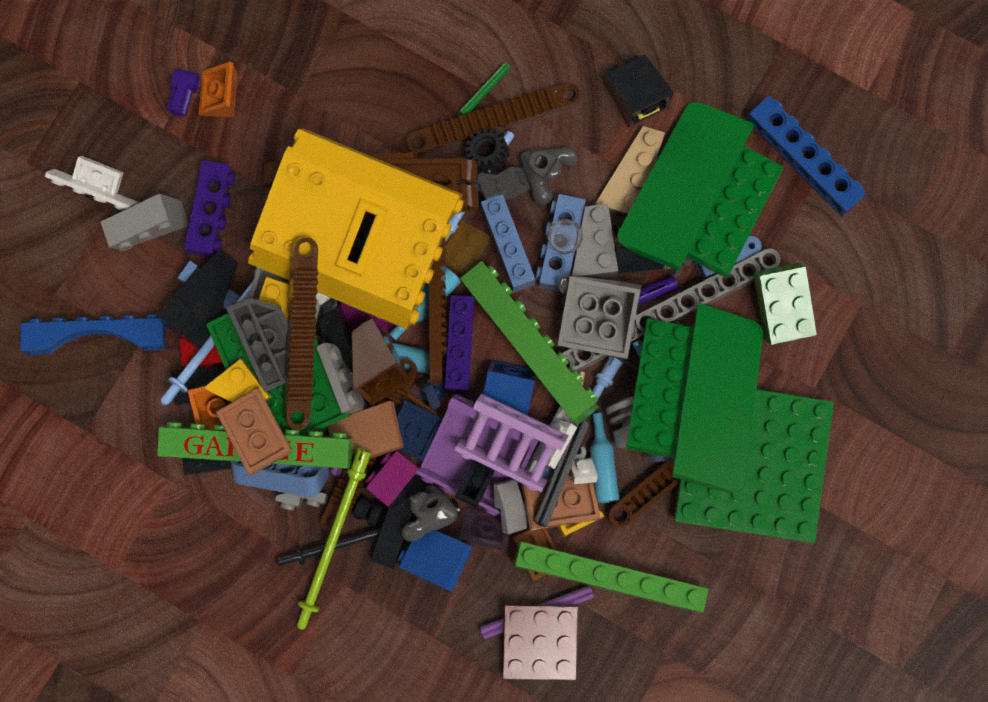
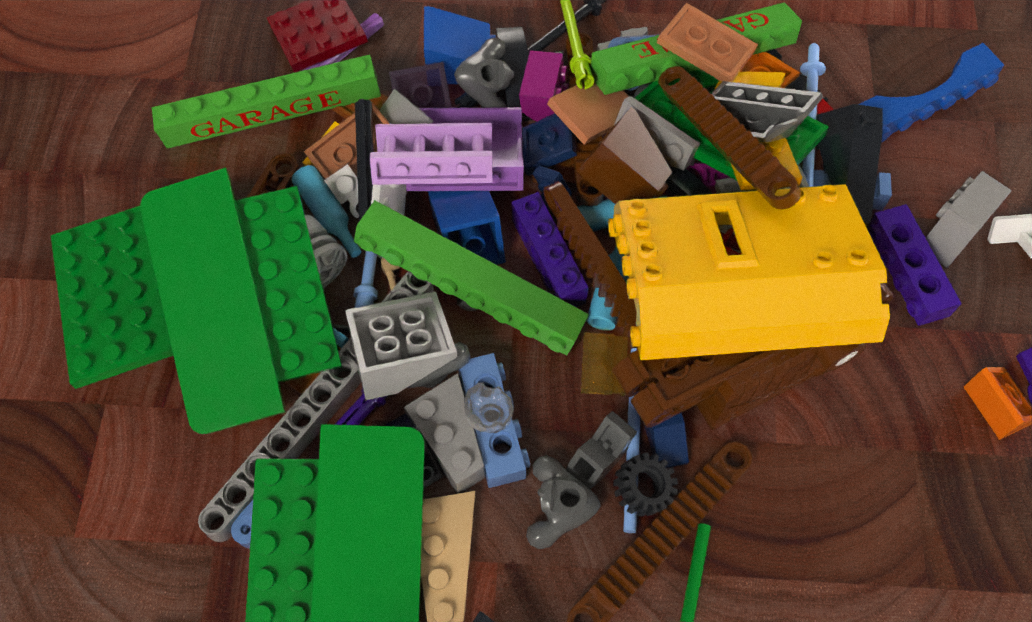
camera: 155 degrees right, 15 degrees down
black slope [455,460,496,508] -> none
medium blue brick [481,194,535,293] -> none
brick [753,263,817,345] -> none

